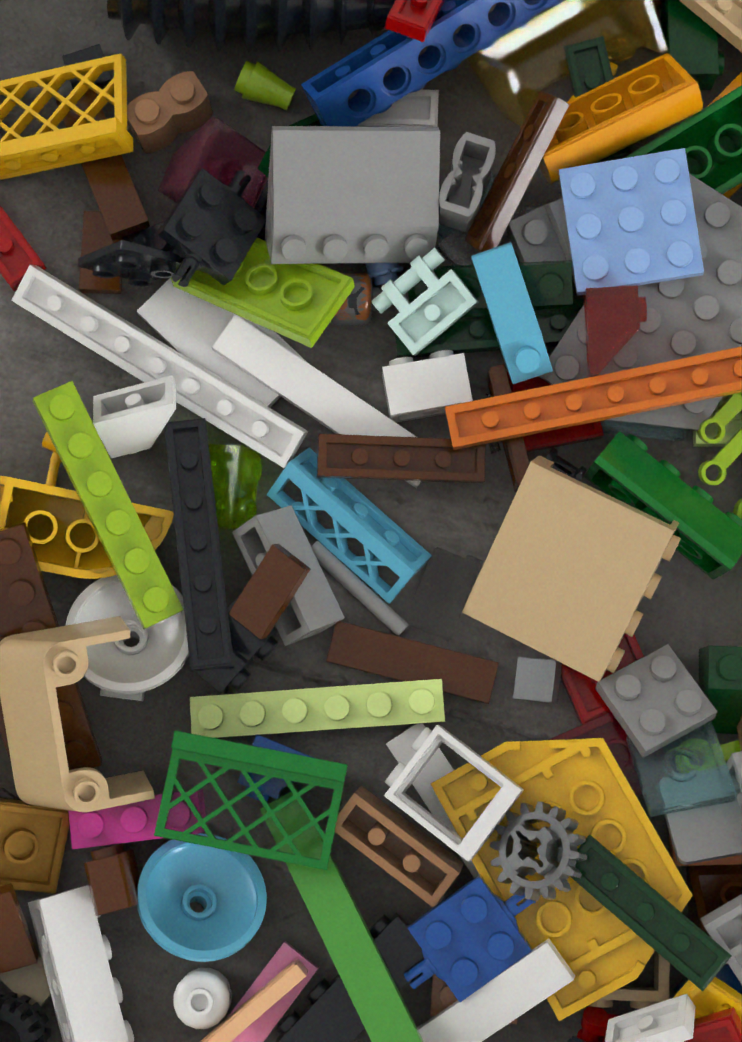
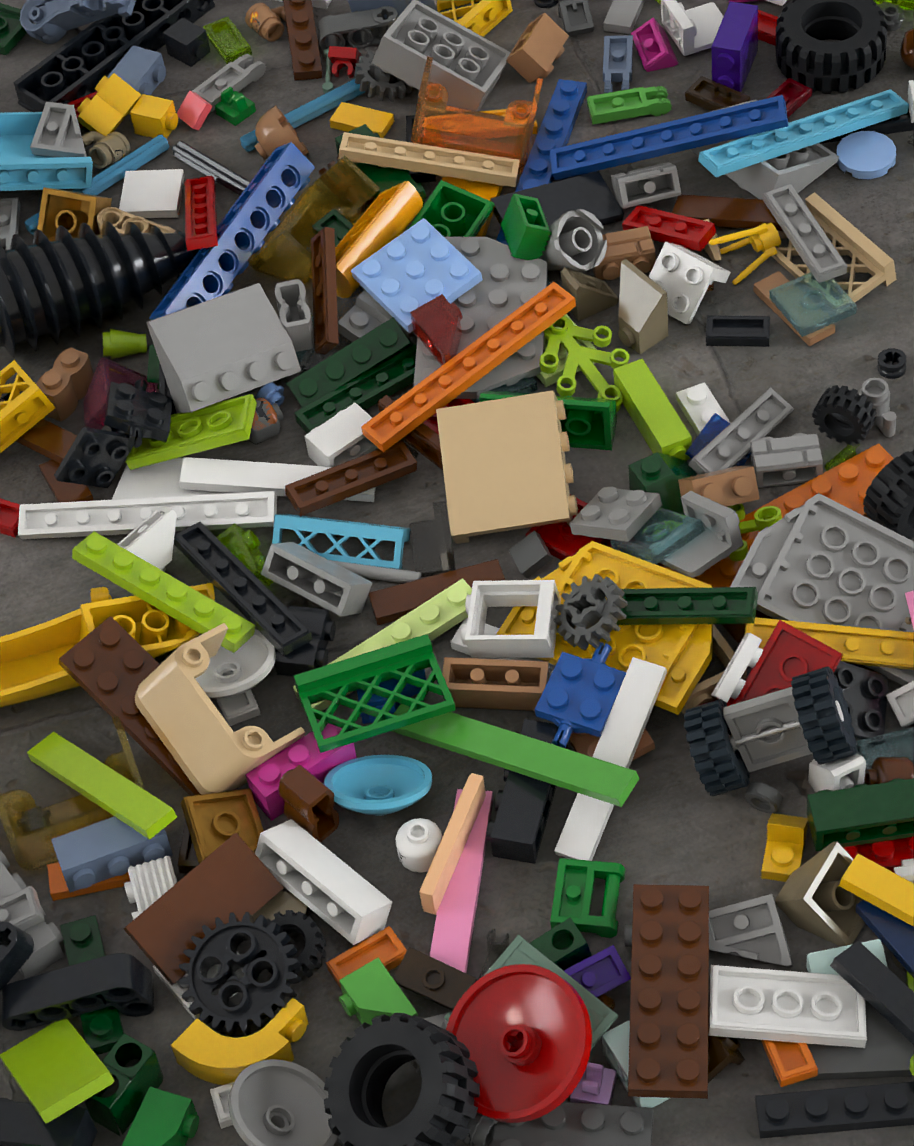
camera: 25 degrees left, 30 degrees down
reddish brown tile [228,544,311,639] -> none
light aqua plate [371,247,479,355] -> none
medium azure slope [471,242,553,384] -> none

